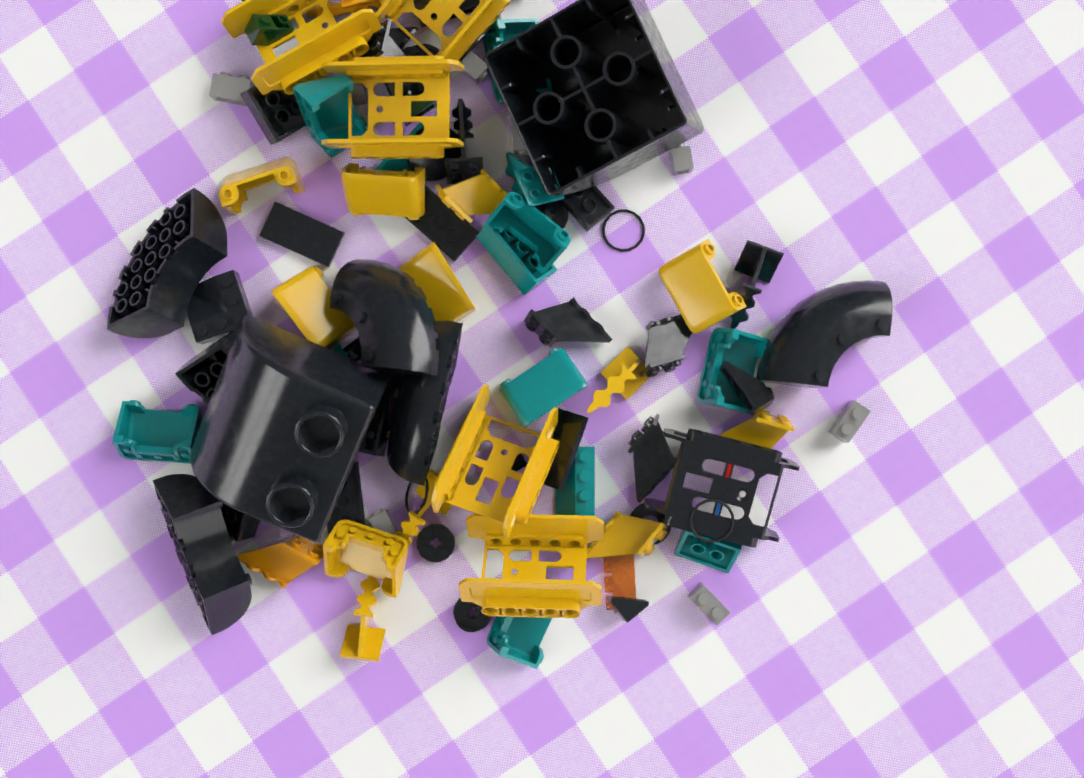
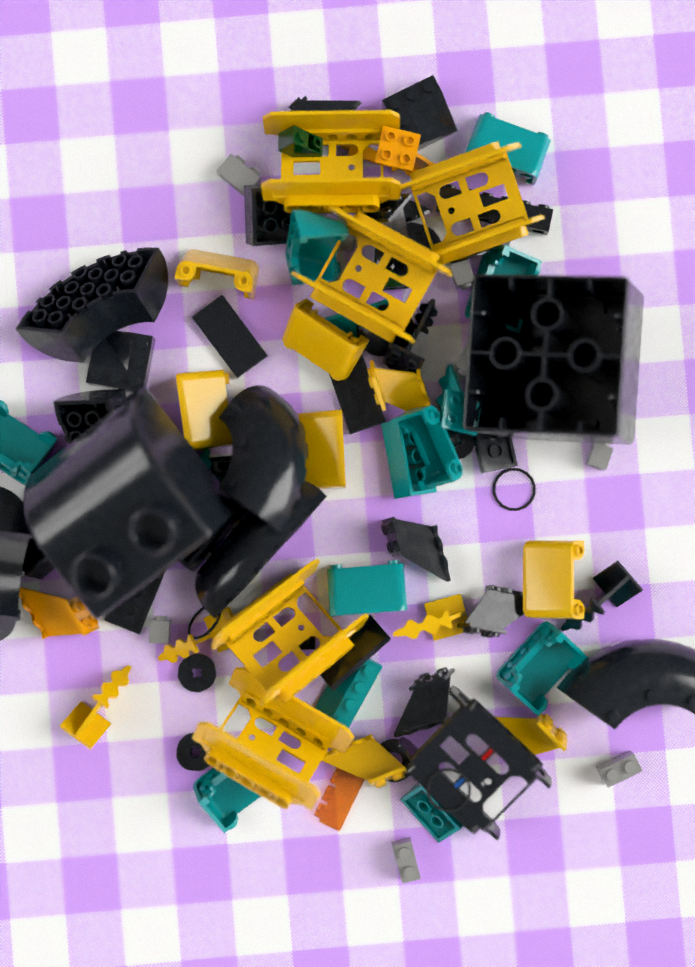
camera: 30 degrees right, 0 degrees up
yellow windscreen [323,519,408,598] -> none
black slope [607,595,649,623] -> none
black slope [720,361,775,416] -> none

